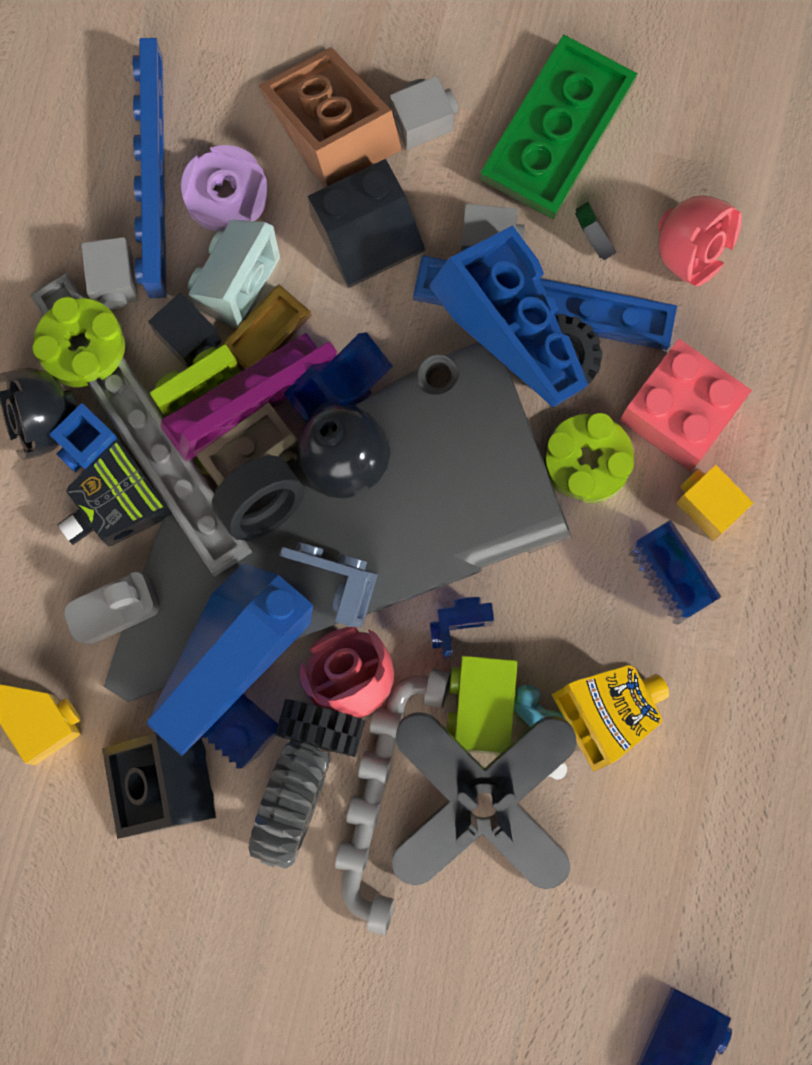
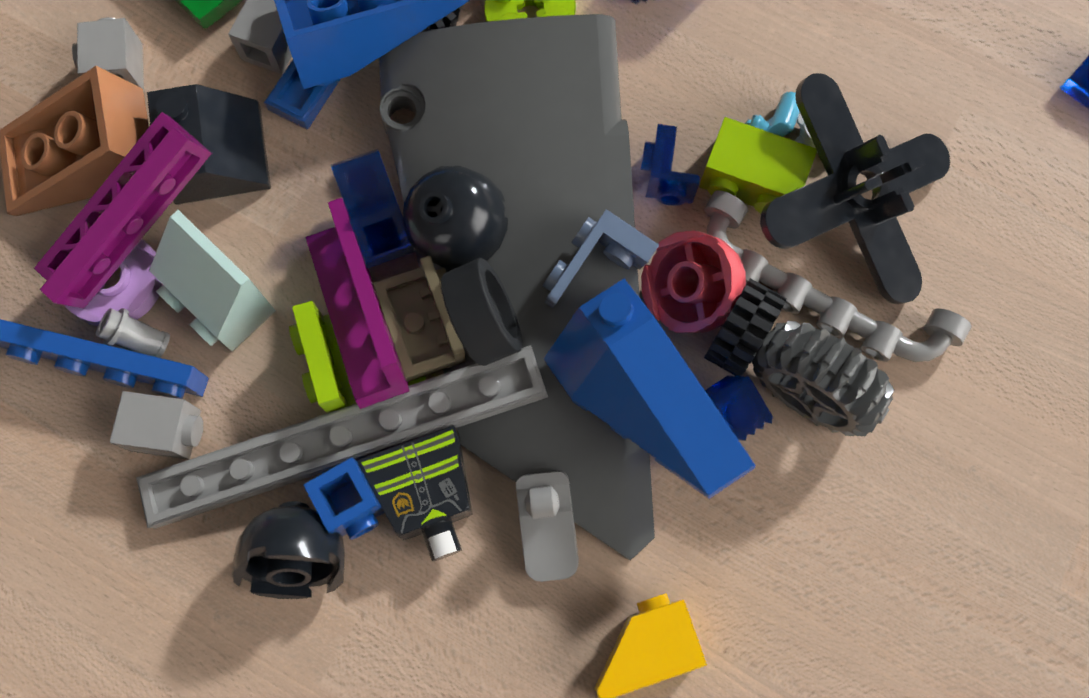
camera: 75 degrees left, 5 degrees down
lime plate [32,297,125,387] -> none
black slope [102,732,216,839] -> none
black brick [148,292,221,368] -> none
pearl gold tile [220,284,312,370] -> none
yellow torso [551,665,669,772] -> none
none -> magenta fence [34,112,212,309]
none -> light grey pin [96,308,170,358]

